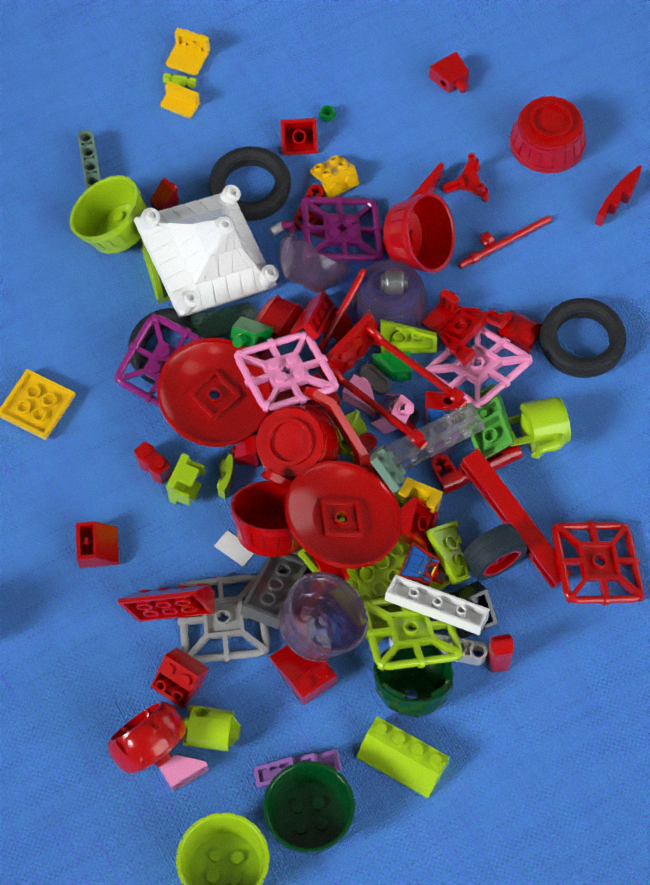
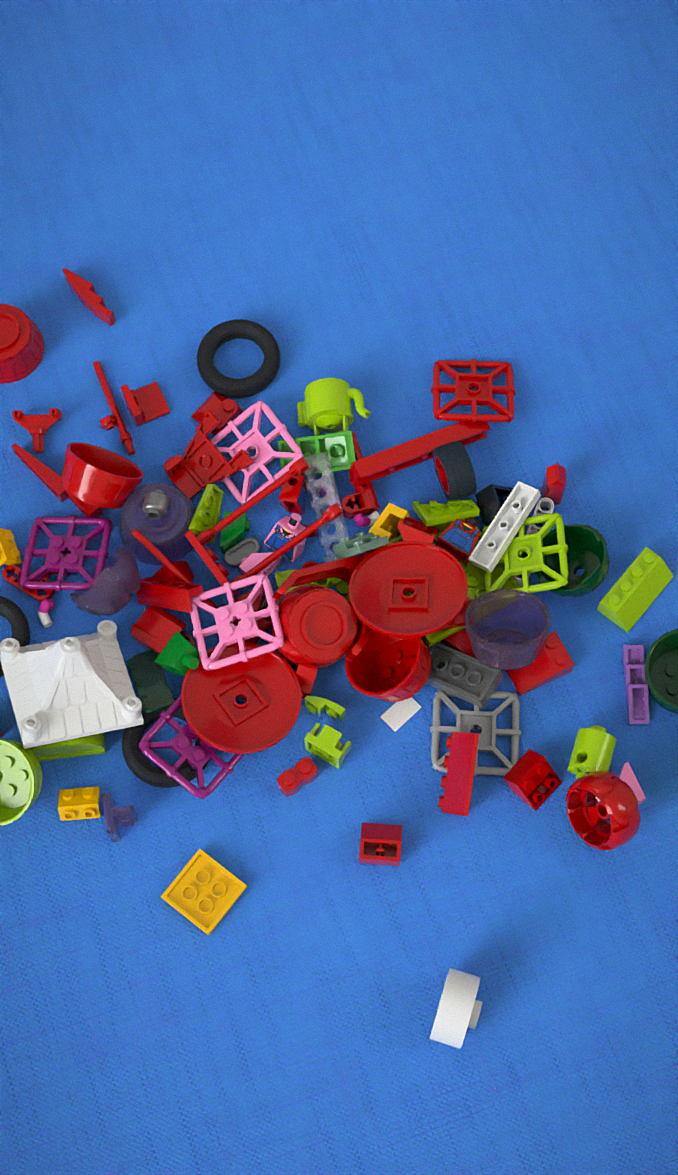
camera: 80 degrees left, 5 degrees up
none -> yellow bracket [58,786,101,821]
none -> clear purple bracket [102,793,139,842]
none -> red bracket [120,382,170,427]
none -> dark pink arm [353,511,380,527]

